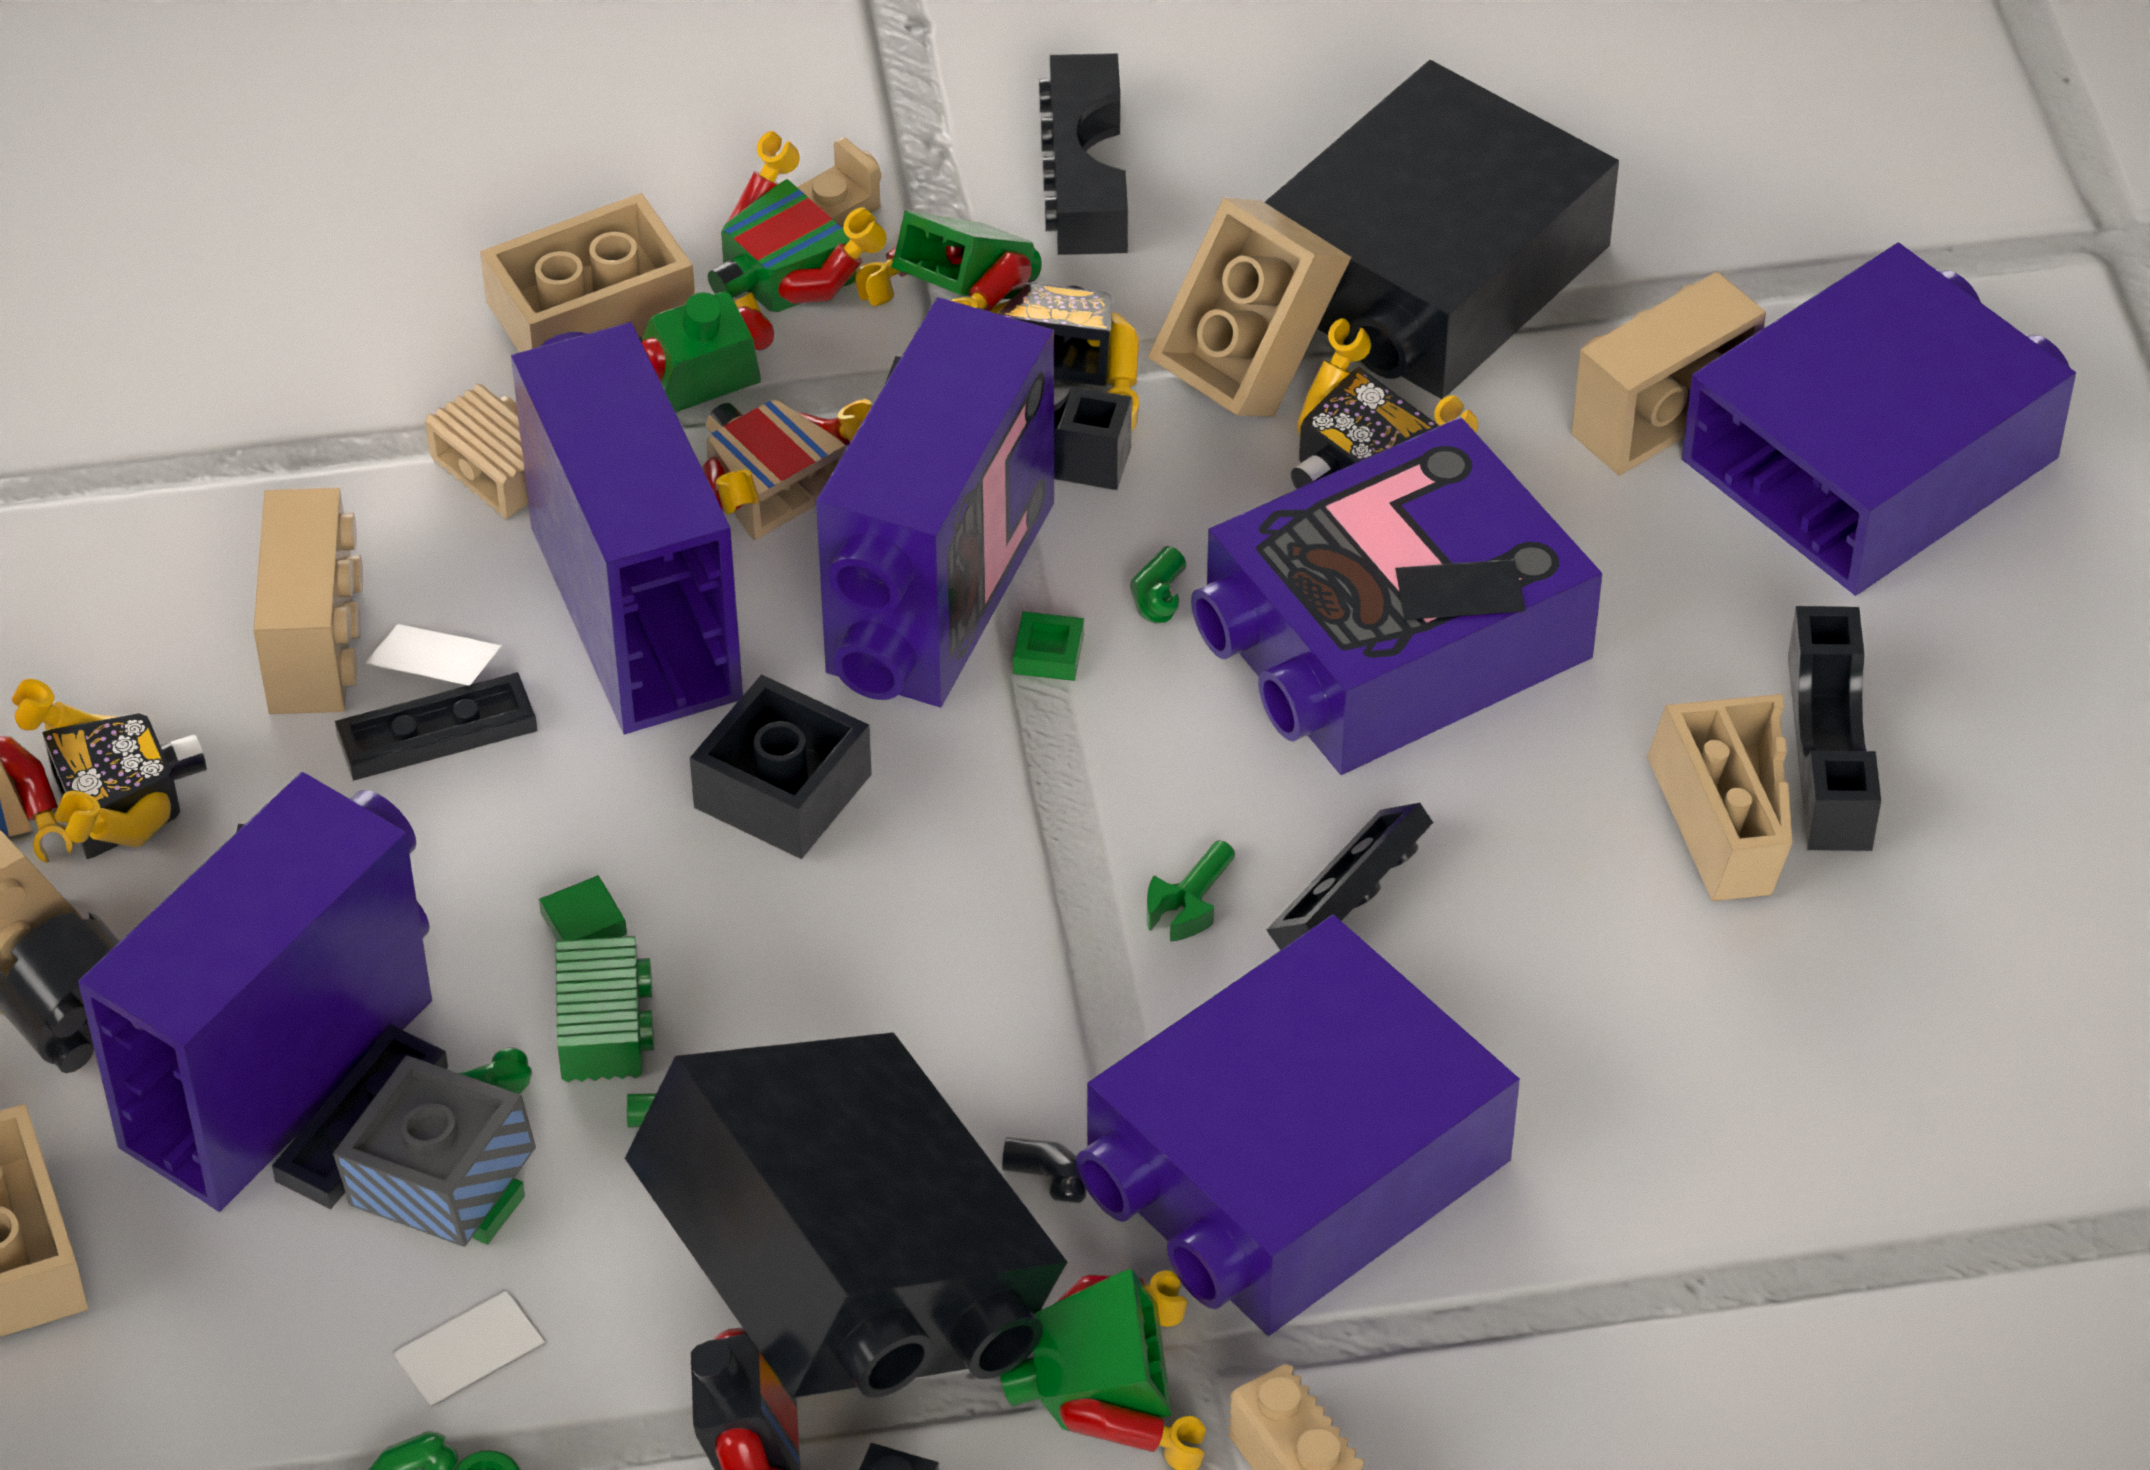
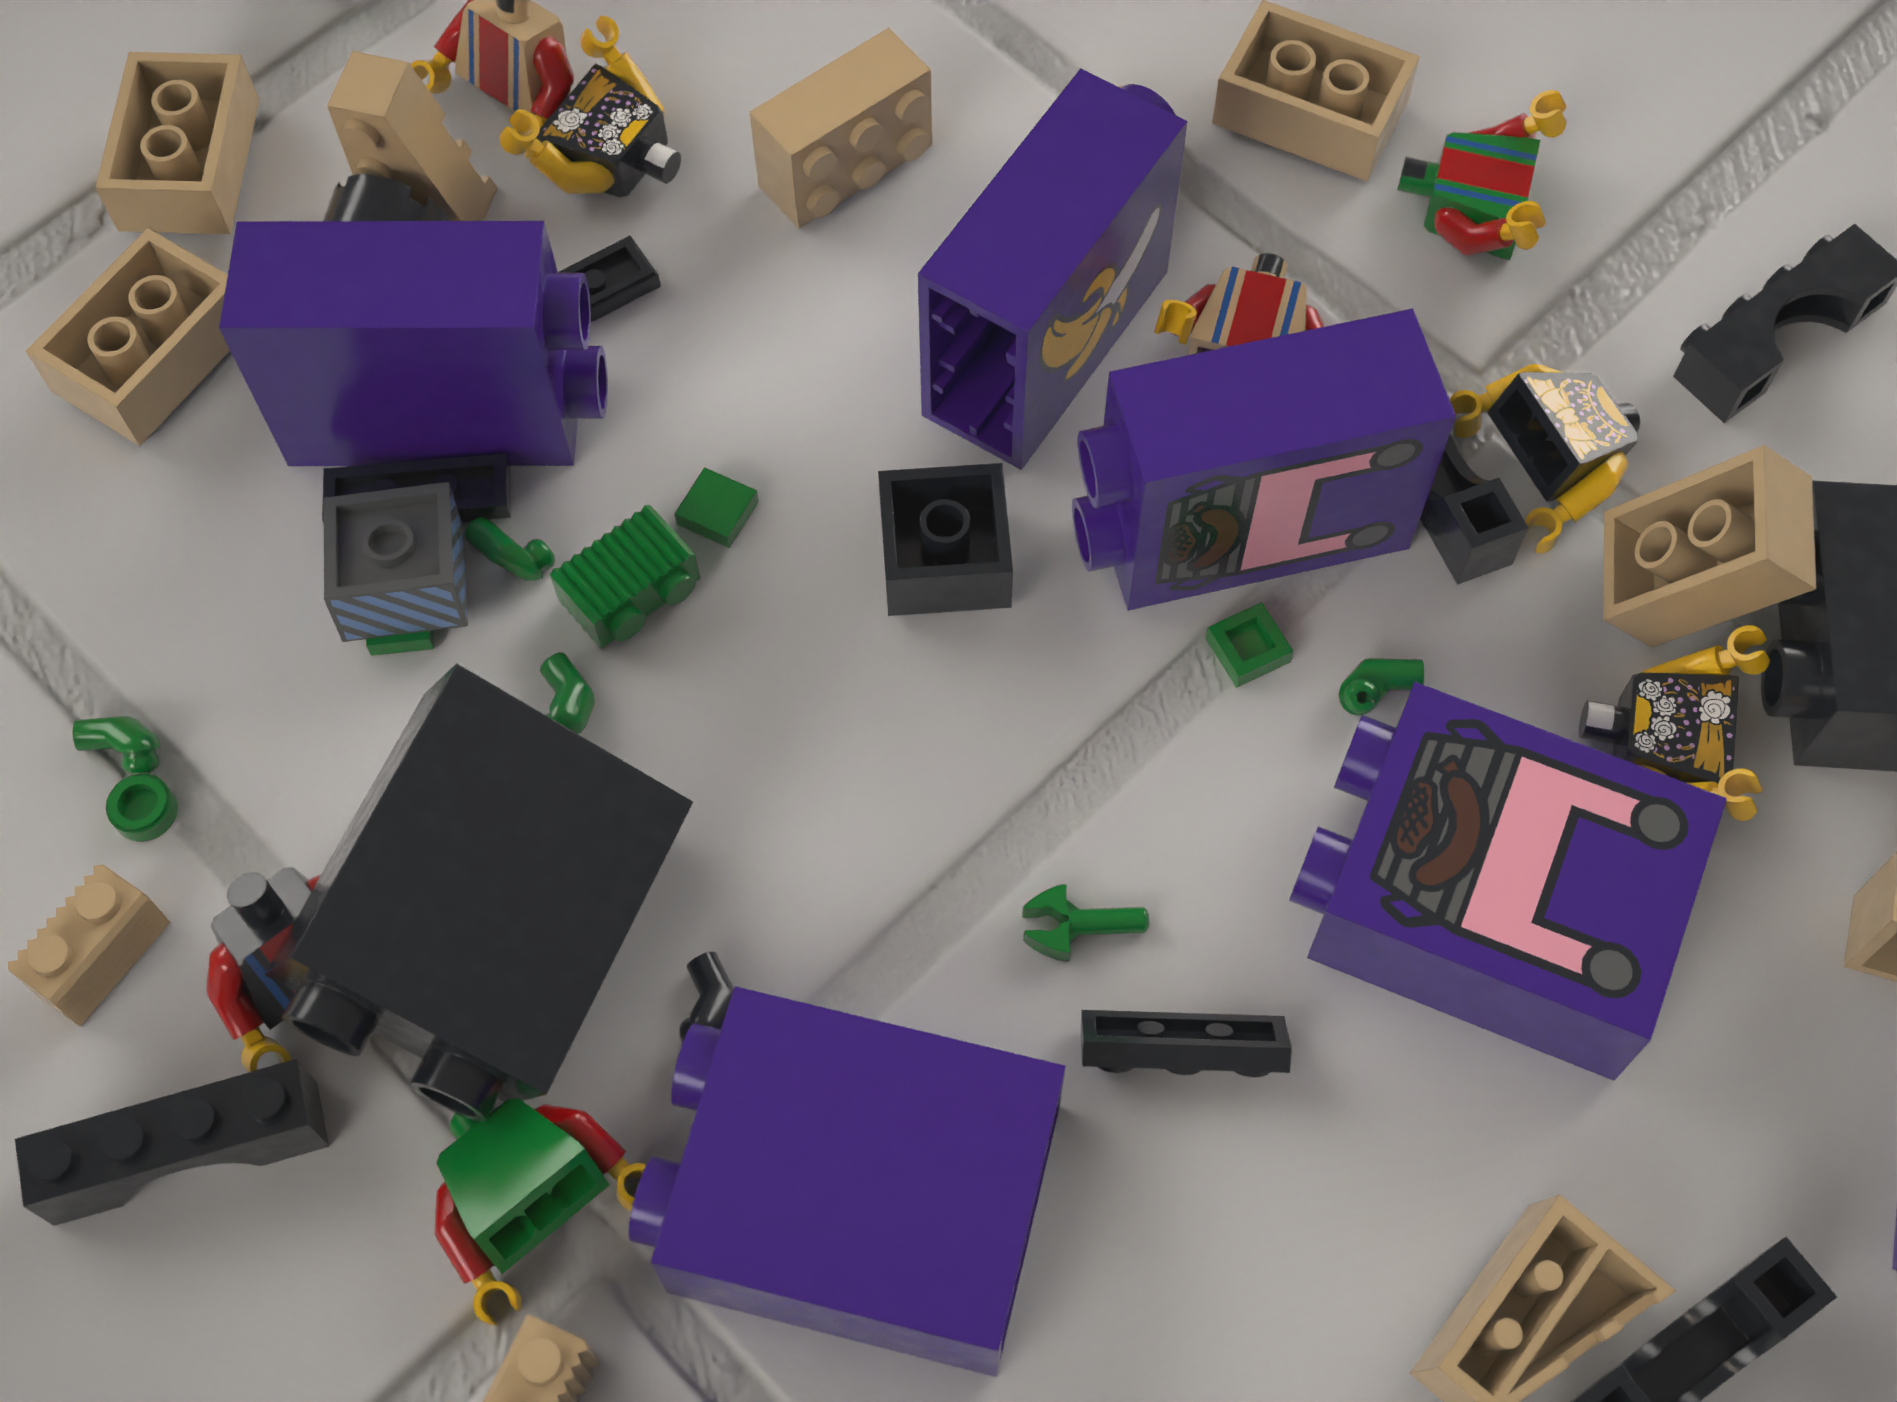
camera: 55 degrees right, 15 degrees up
black tile [335,672,537,781] -> none
white sticker [365,624,502,686] -> none
white sticker [392,1290,546,1407] -> none
green torso [641,291,775,412] -> none
tan bracket [797,137,881,229] -> none
green torso [855,210,1042,311] -> none
black sticker [1395,559,1525,620] -> none

